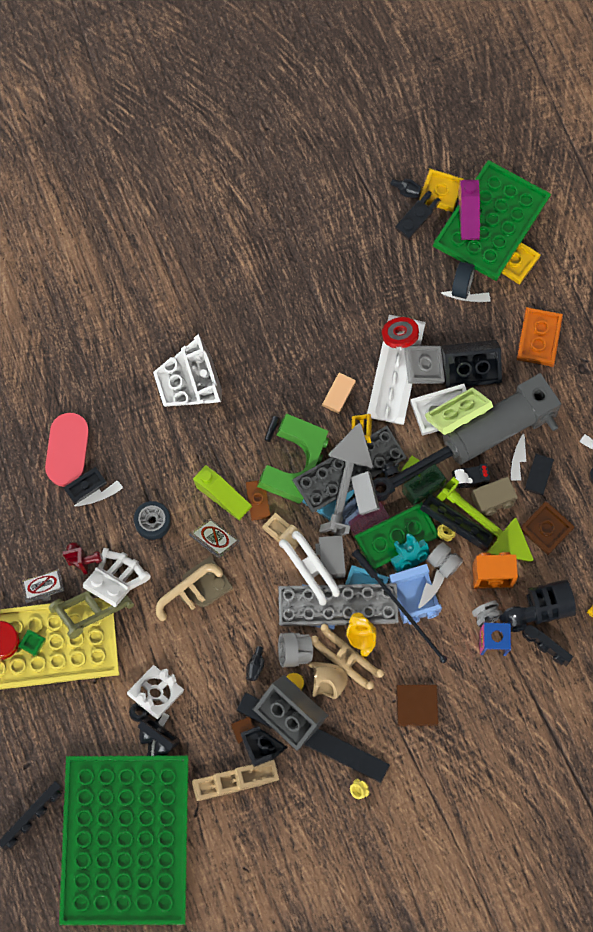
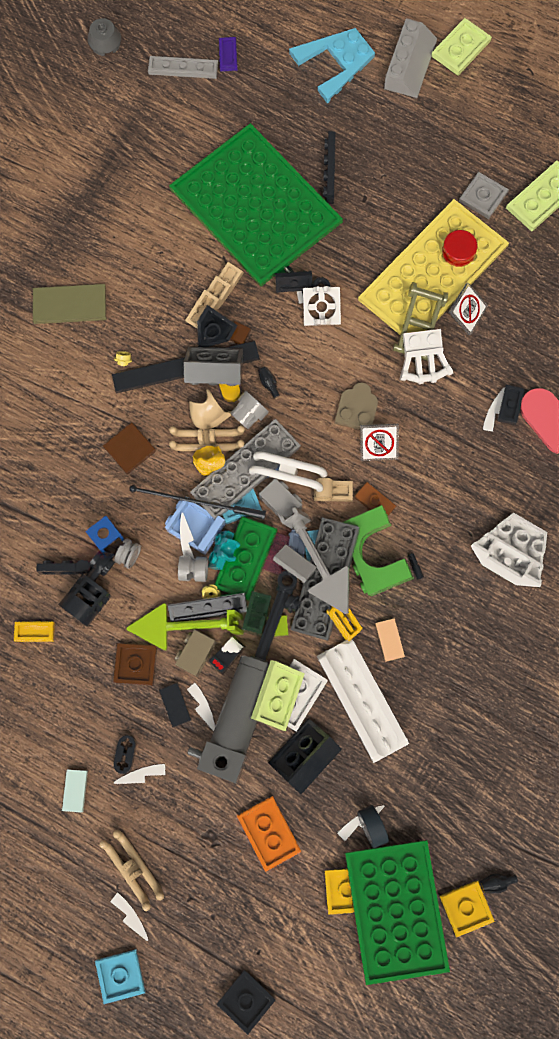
camera: 145 degrees right, 5 degrees up
green tile [18,629,46,657] -> none
dark red piece [63,542,103,575] -> none
wheel [133,501,171,540] -> none
tan piece [155,563,223,621] -> none
lime slope [193,465,252,521] -> none
red tile [382,317,419,349] -> none
black hinge [395,191,441,240] -> none
light grey tile [404,345,445,384] -> none
magenta slope [458,180,480,240] -> none
orange brick [472,552,518,589] -> none
none -> olive tile [33,284,107,324]

